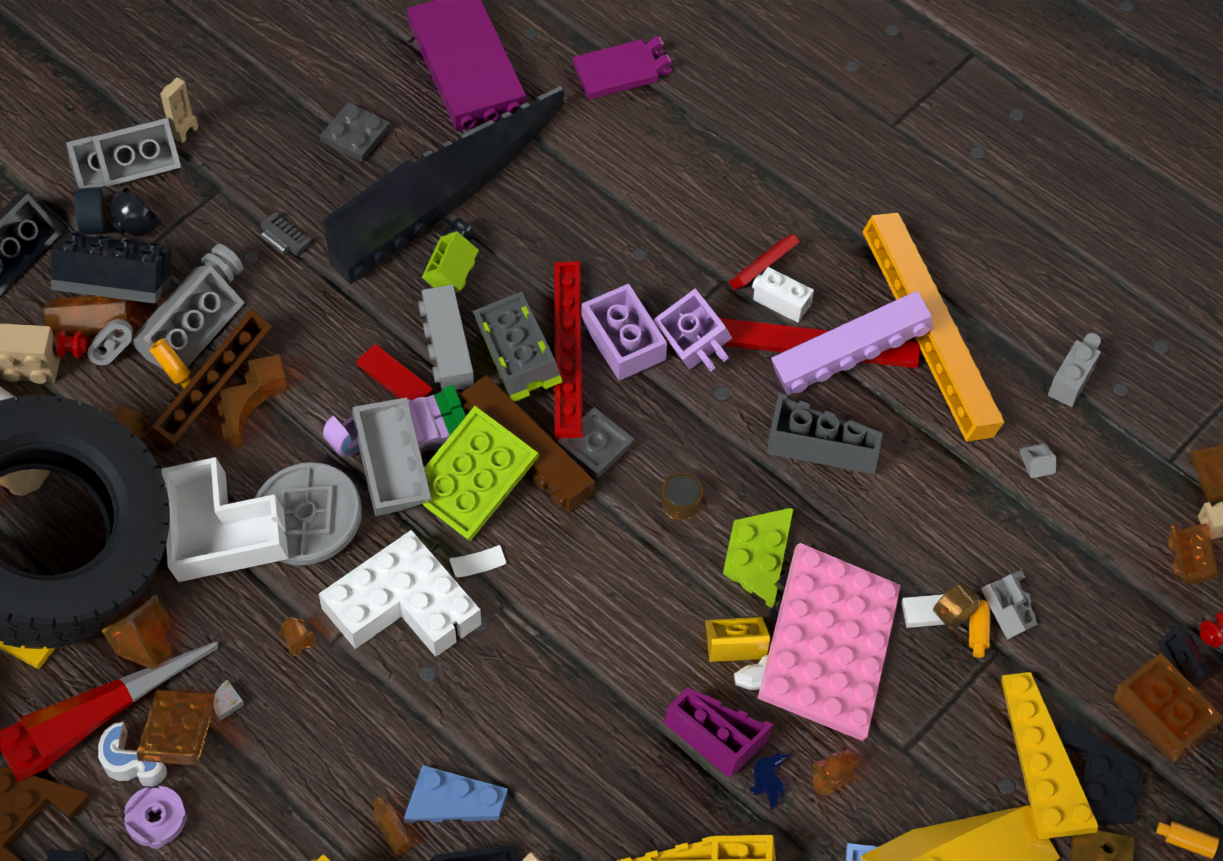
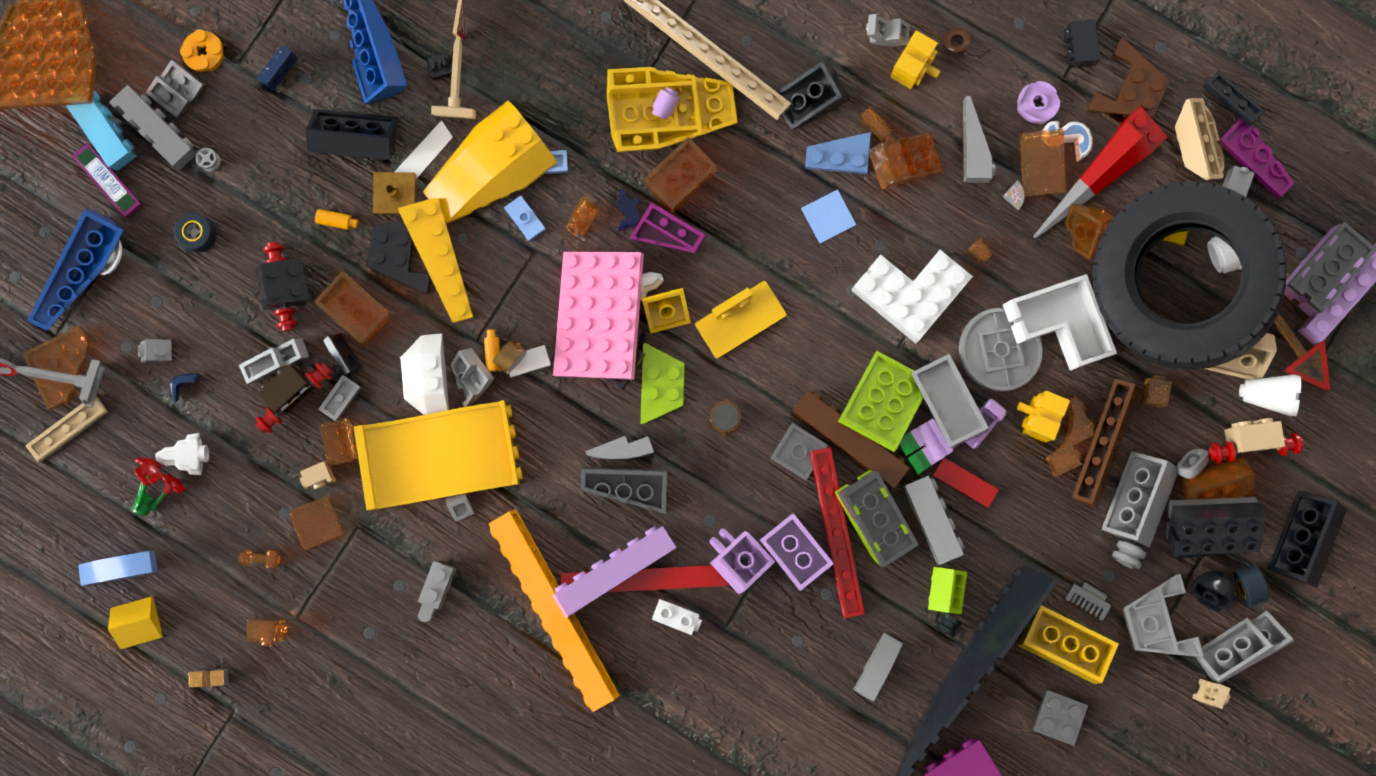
camera: 175 degrees right, 25 degrees up
light orange cylinder [149,338,191,388] -> none
white sticker [450,545,506,577] -> none
red tile [729,234,800,290] -> none
none -> light grey plate [318,375,361,422]
none -> yellow panel [354,400,523,511]
none -> white wedge [401,333,449,415]
none -> light blue plate [504,196,546,242]
none -> light grey slope [586,436,654,460]
none -> clear orange brick [643,137,717,214]
none -> yellow bracket [695,281,787,359]
none -> light blue piece [801,189,856,243]
none -> light grey slope [853,633,903,702]
none -> clear orange slope [868,133,944,190]
none -> light grey slope [963,96,996,183]
none -> yellow brick [1017,391,1070,443]
none -> yellow brick [1017,605,1119,684]
none -> light grey wing [1122,574,1204,657]

